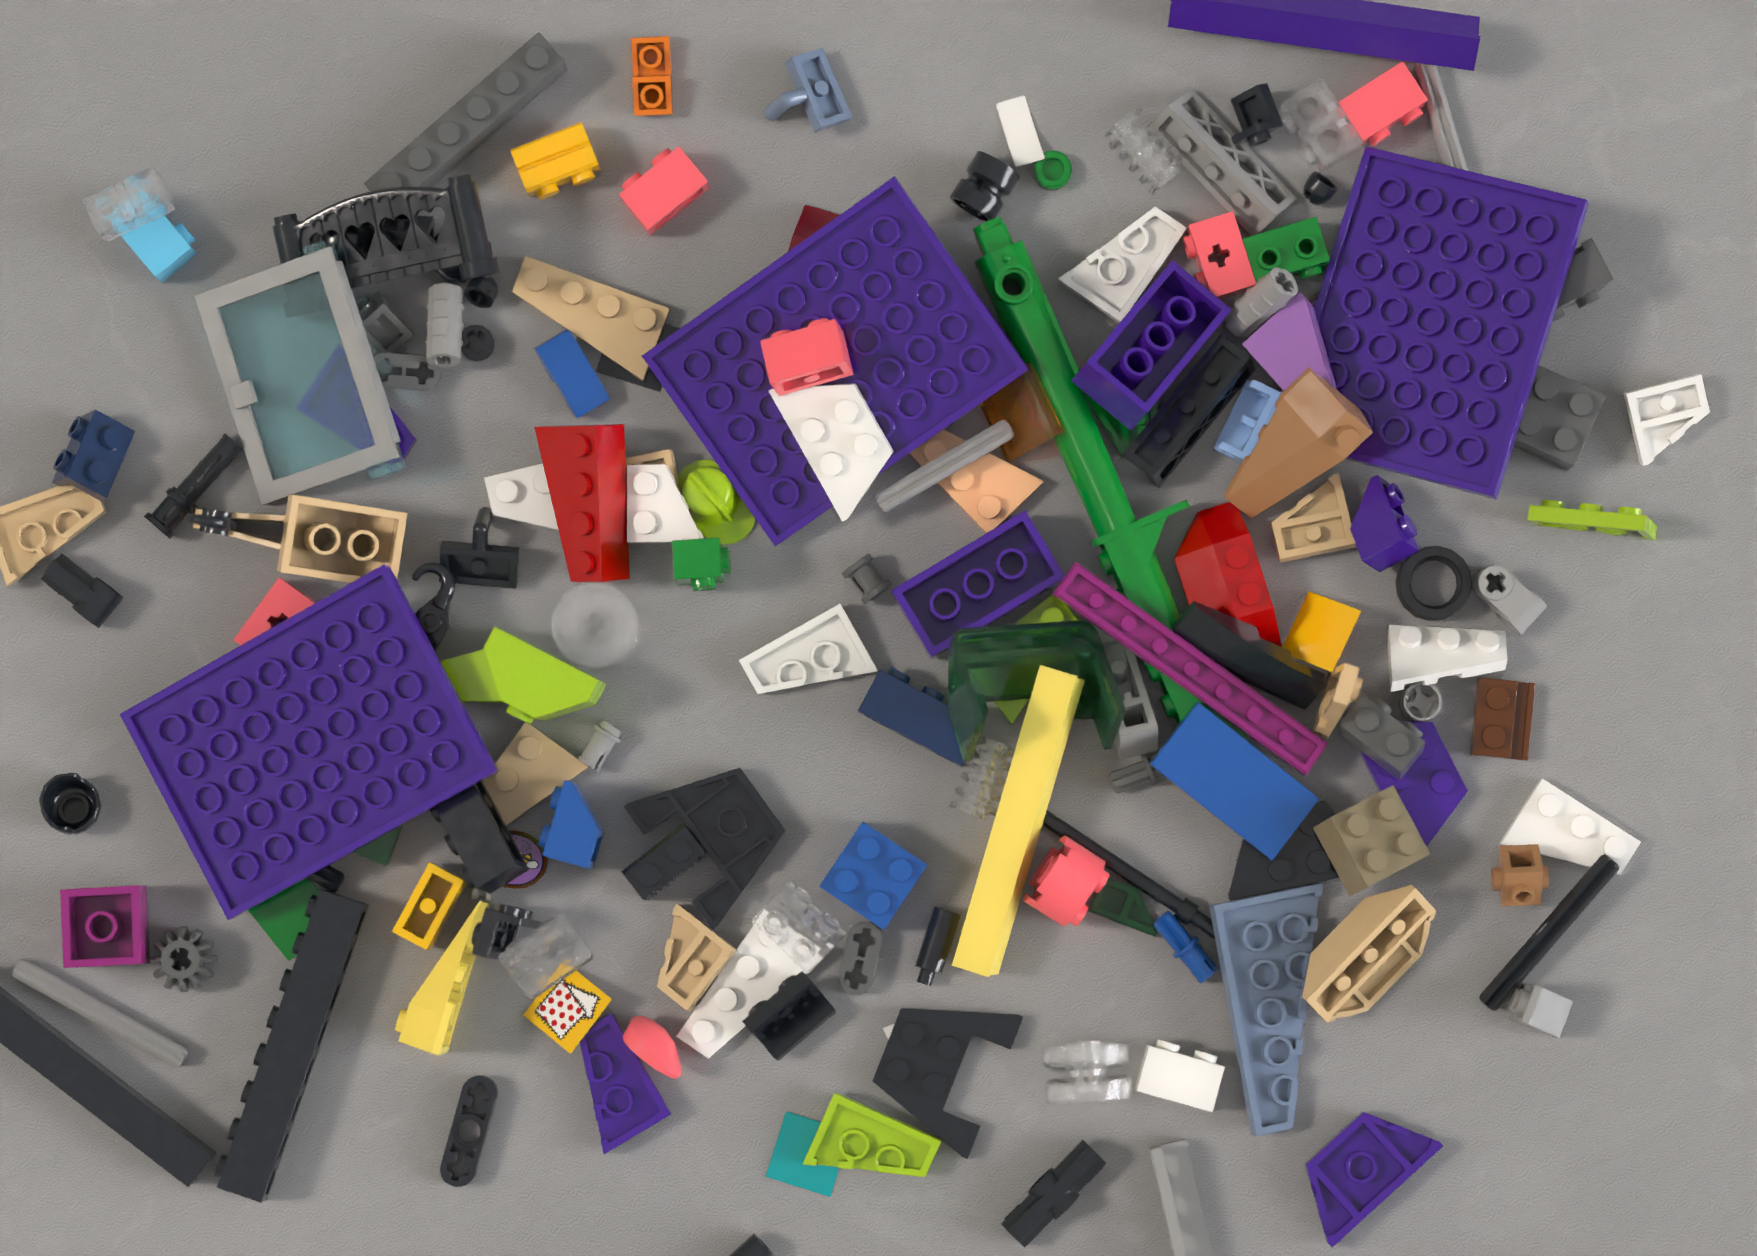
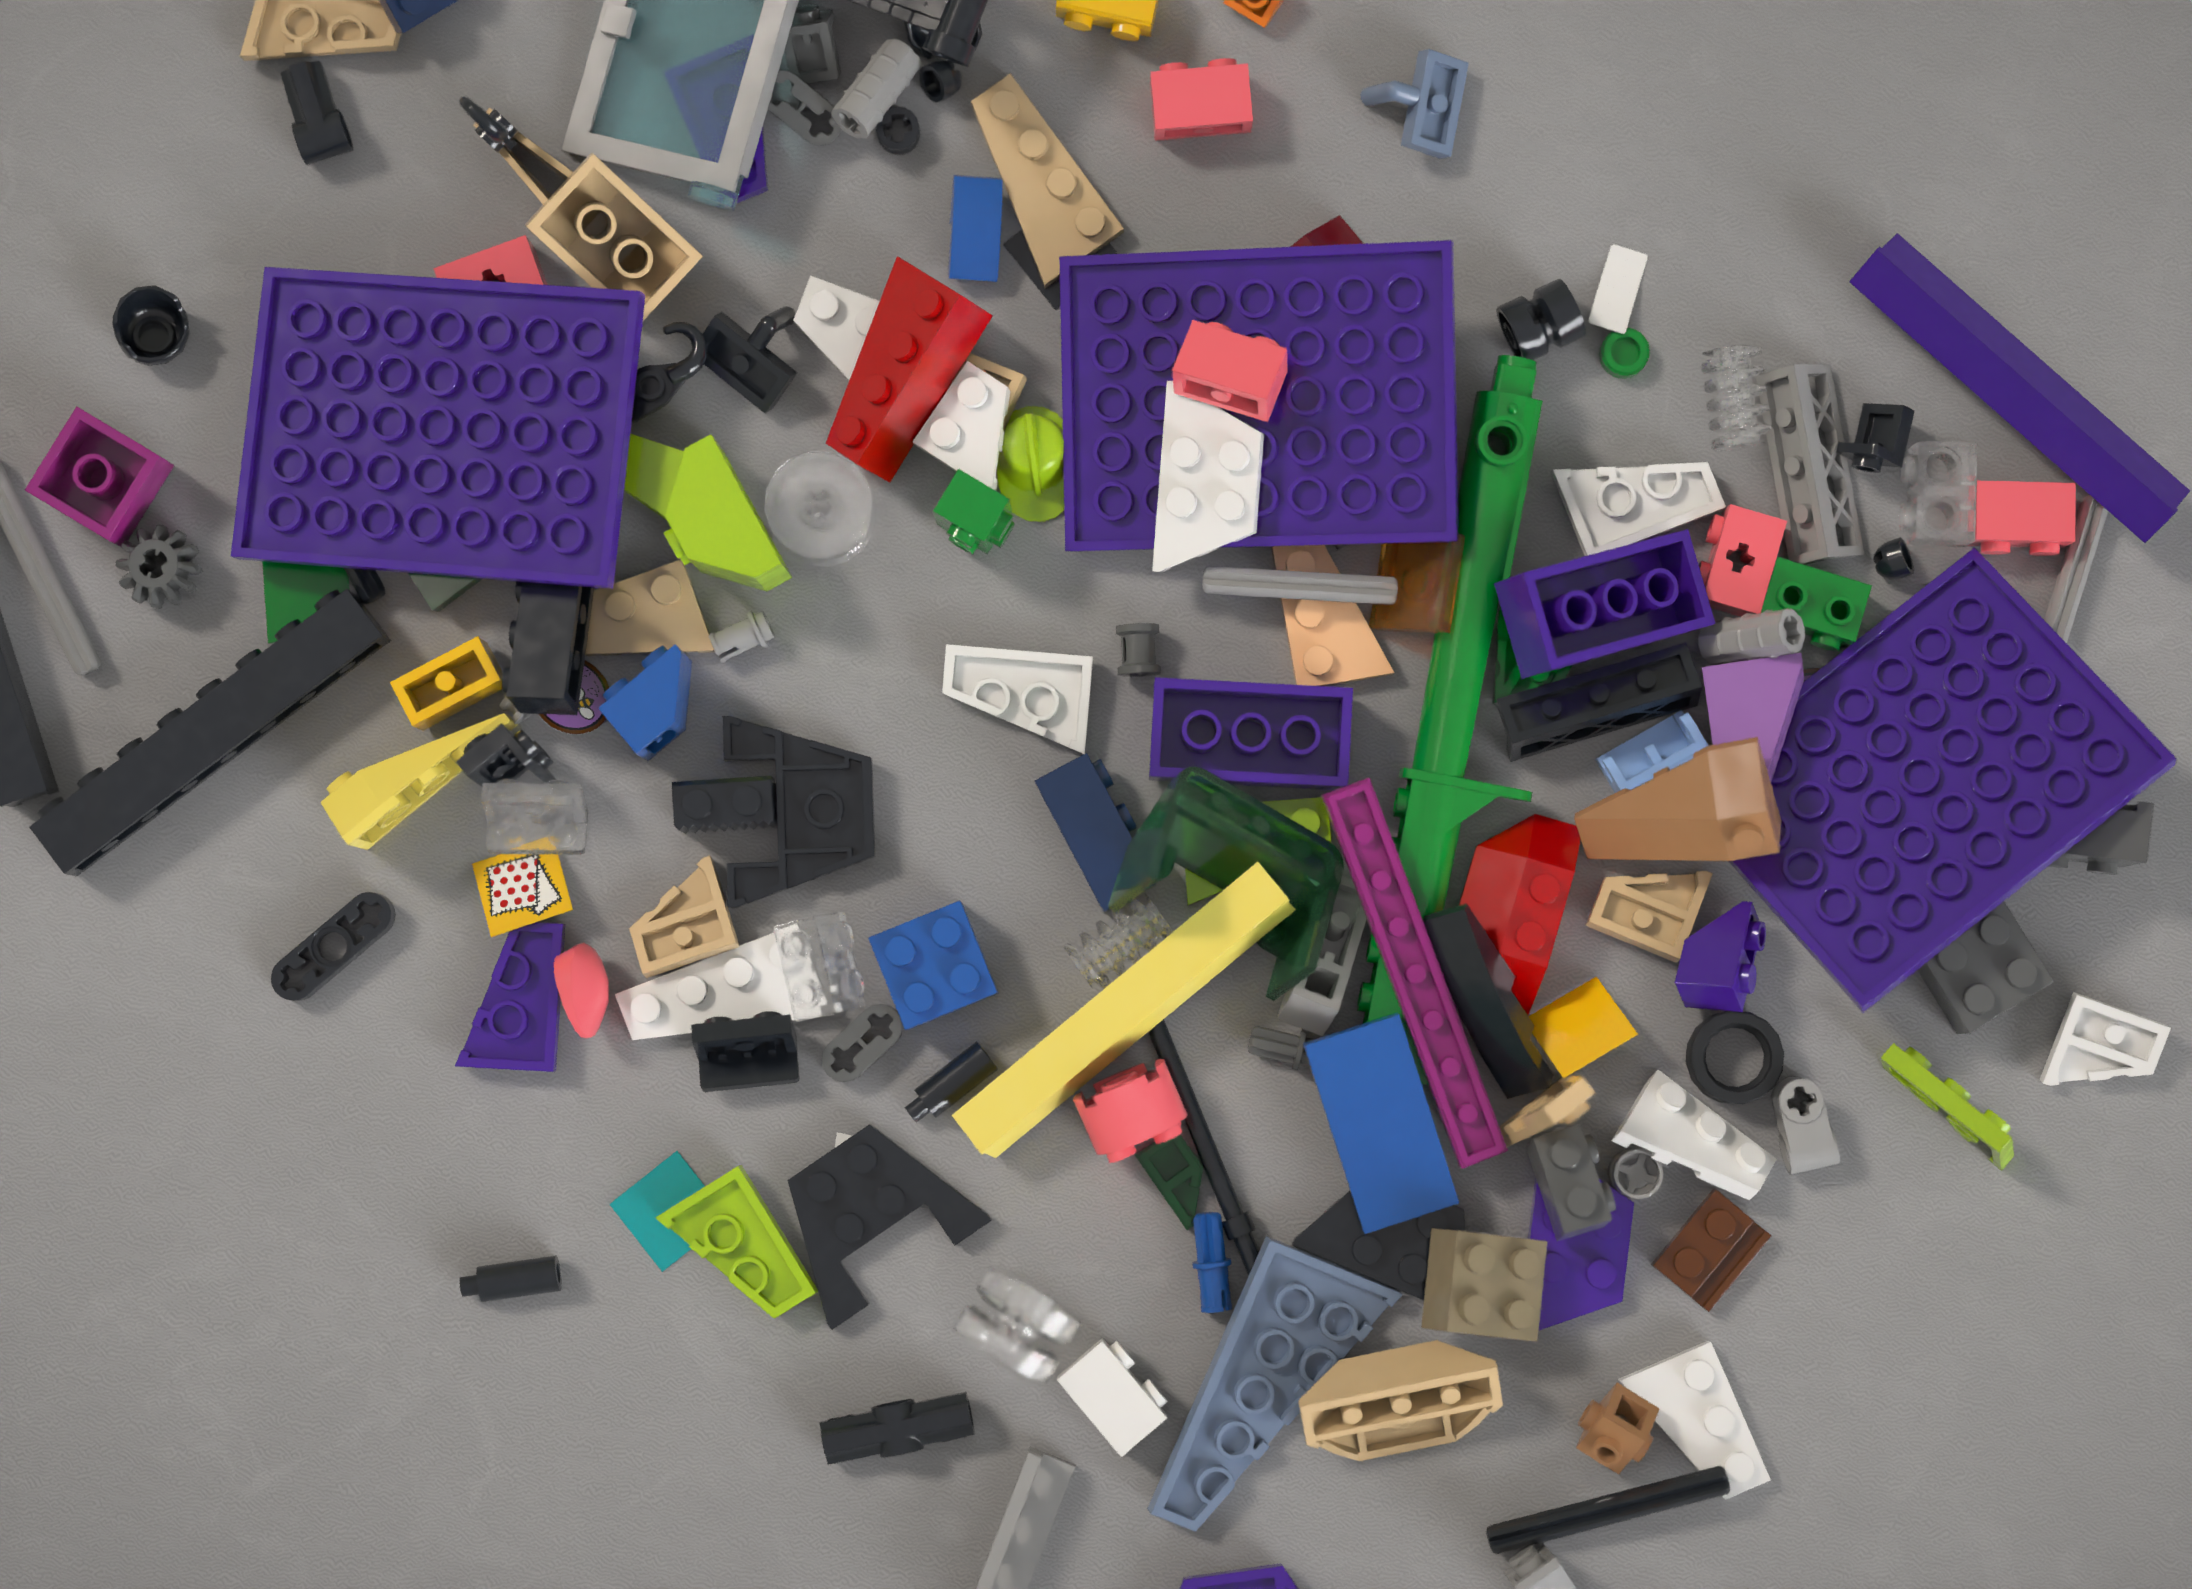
camera: 35 degrees right, 0 degrees up
black pin [144,433,243,539] -> none

